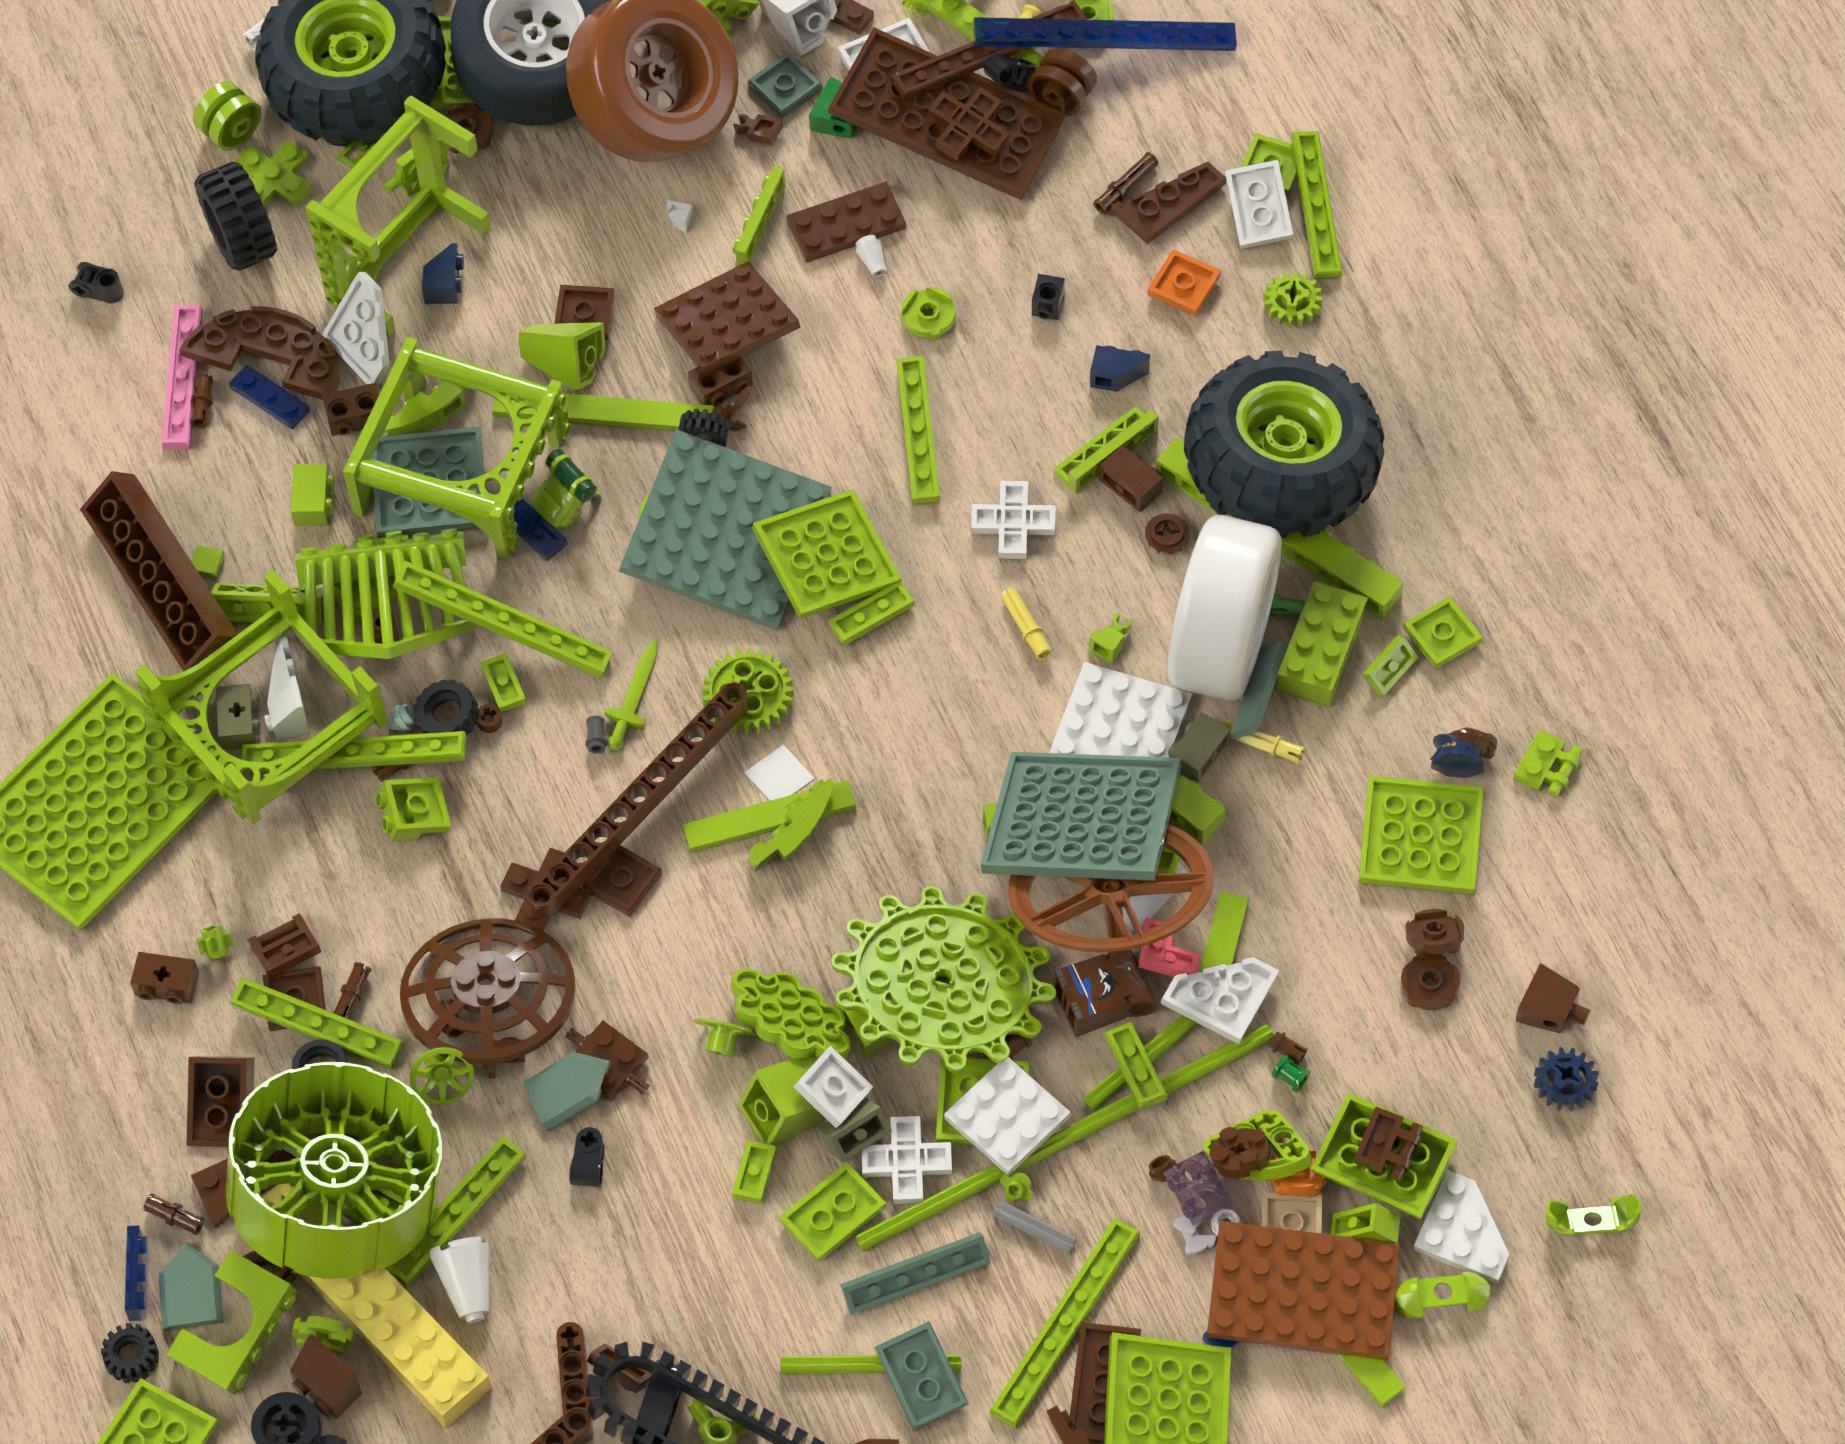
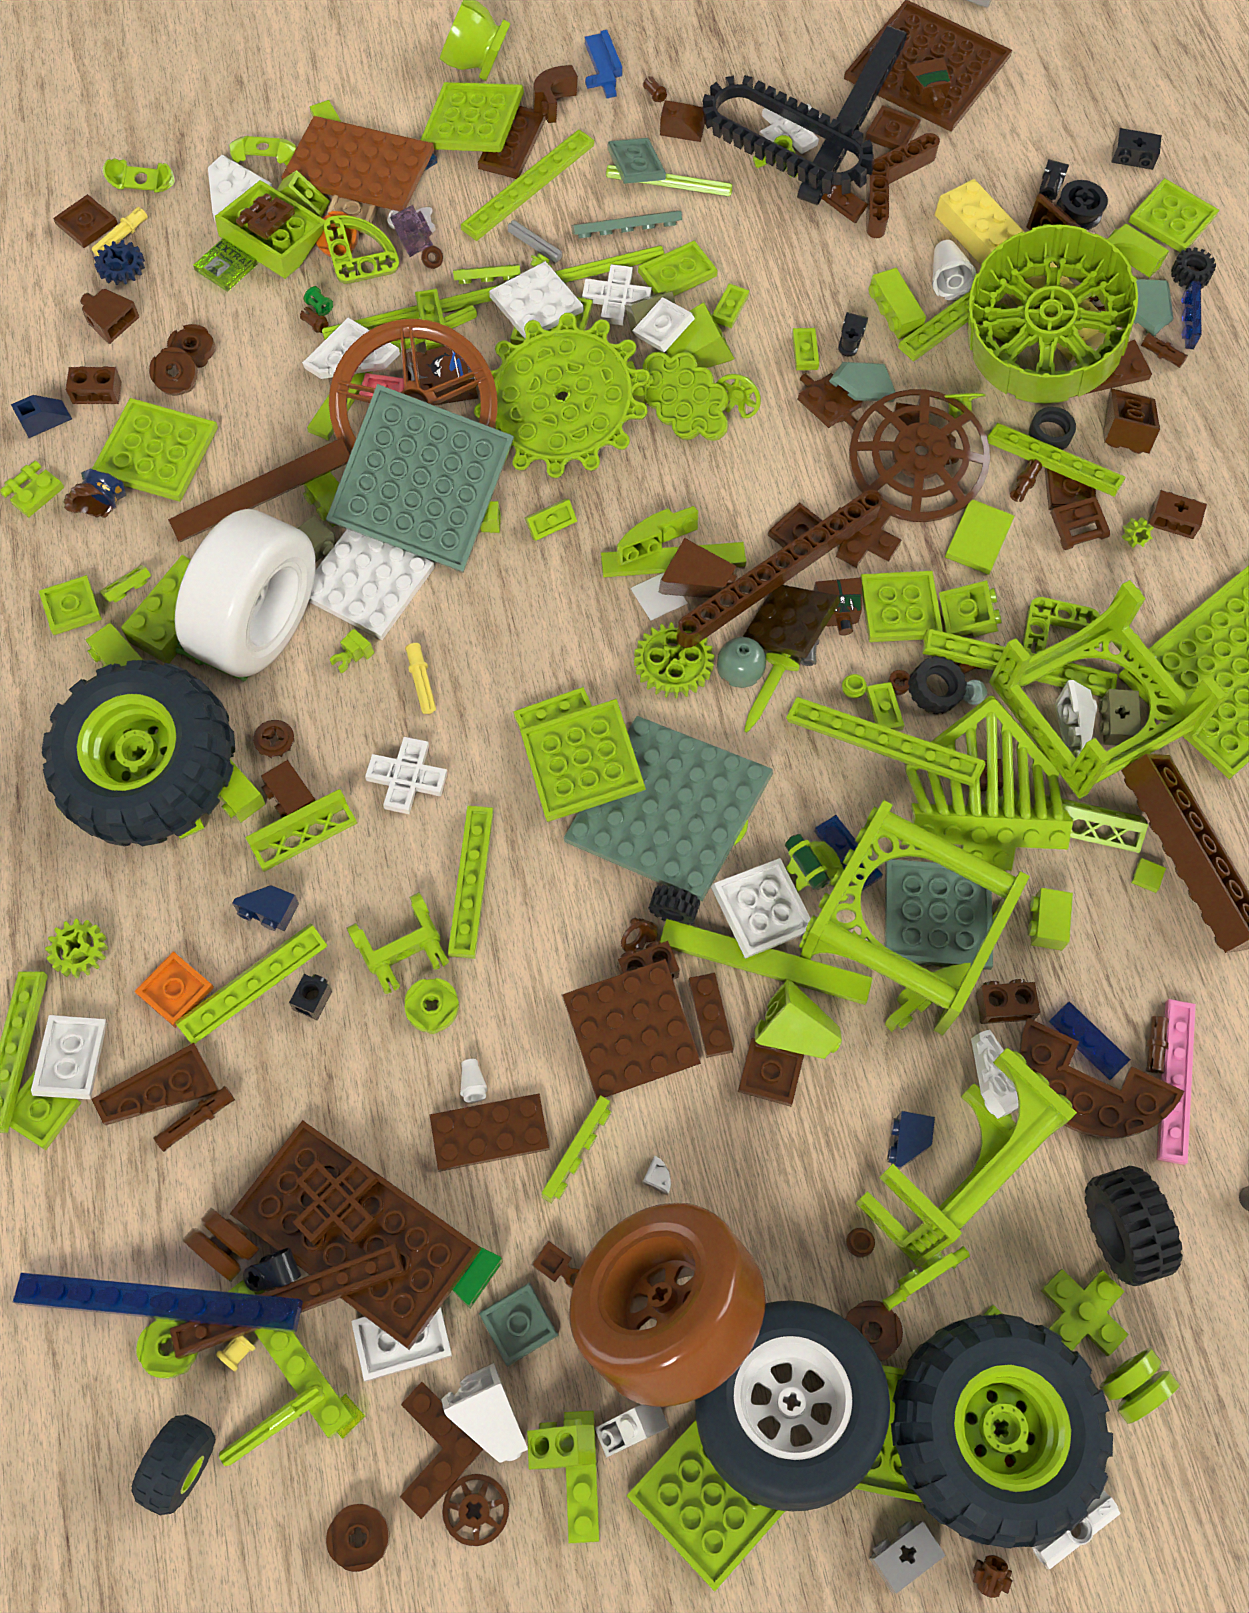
camera: 175 degrees left, 5 degrees up
reddish brown plate [1210,1127,1271,1179] -> none
none -> dark blue slope [11,395,72,438]
none -> reddish brown plate [53,194,118,248]
none -> reddish brown brick [66,366,122,404]
none -> light yellow axle [92,206,148,256]
none -> reddish brown tile [168,437,351,542]
none -> lime plate [175,923,327,1044]
none -> clear neon green tile [193,238,258,292]
none -> lime connector [346,892,449,994]
none -> lime plate [453,264,521,284]
none -> lime plate [524,498,577,541]
none -> reddish brown slope [658,538,737,598]
none -> reddish brown plate [688,973,734,1058]
none -> white plate [711,858,811,959]
none -> sand green cylinder [716,637,766,688]
none -> dark brown plate [742,585,840,658]
none -> lime plate [792,328,819,370]
none -> reddish brown torso [813,577,862,636]
none -> lime plate [842,674,867,698]
none -> reddish brown plate [846,1228,875,1257]
none -> lime plate [860,571,943,642]
none -> lime brick [868,268,926,339]
none -> lime tile [945,500,1015,575]
none -> lime beam [1022,597,1100,654]

